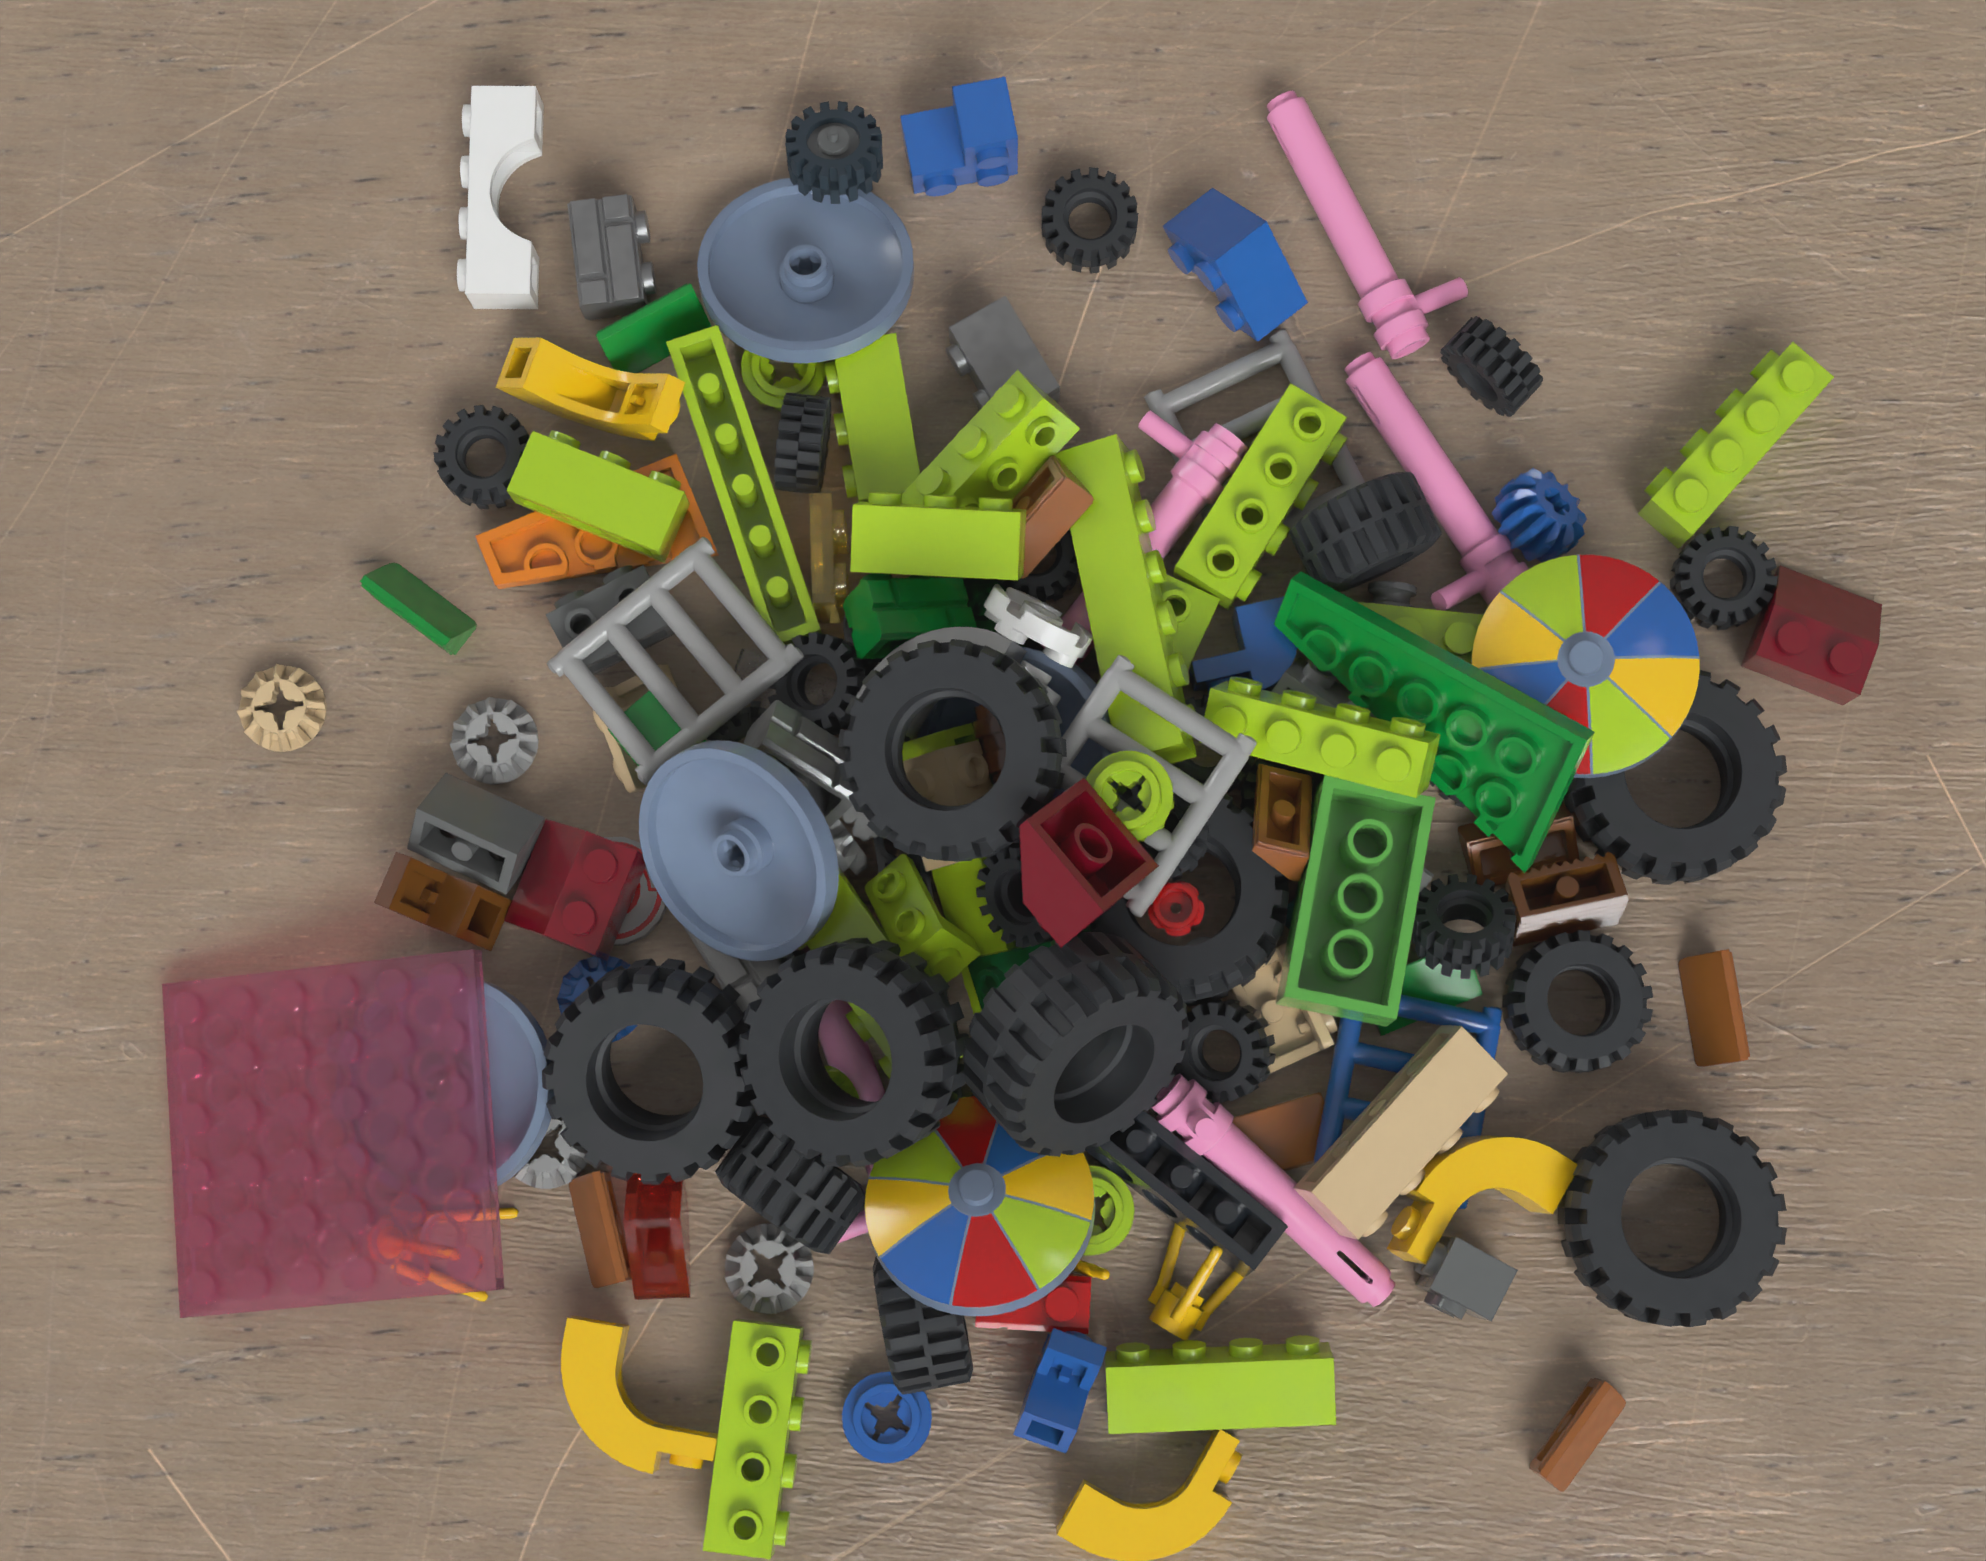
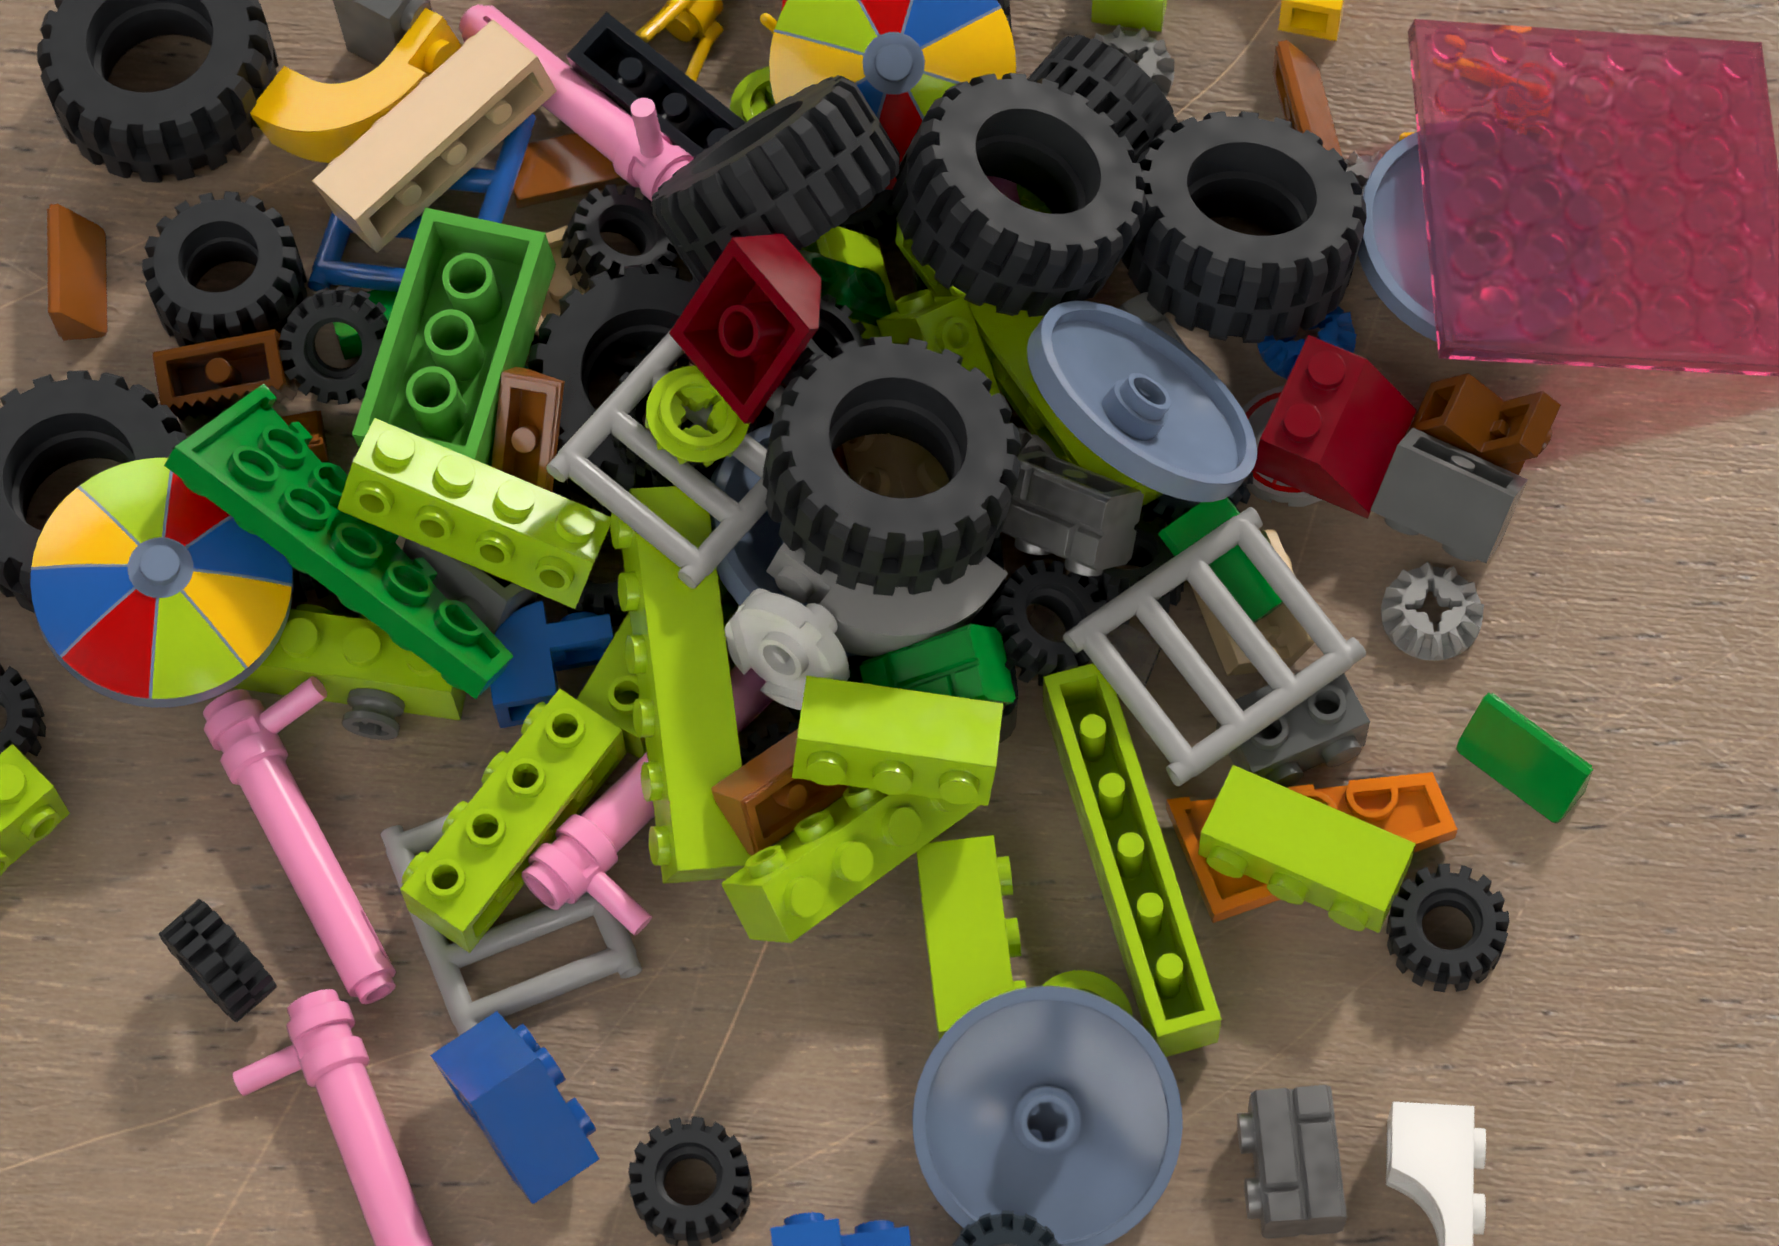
camera: 175 degrees left, 15 degrees down
tan gear [237,664,326,752] -> none
yellow arch [495,337,685,441] -> none
green slope [596,283,712,373] -> none
clear red slope [623,1173,691,1300] -> none
black tyre [774,392,831,495] -> none
clear yellow plate [809,493,850,624] -> none
flat silver brick [945,296,1060,410] -> none
red plate [1148,881,1204,937] -> none
black tyre [1289,472,1442,592] -> none
blue gear [1491,468,1587,563] -> none

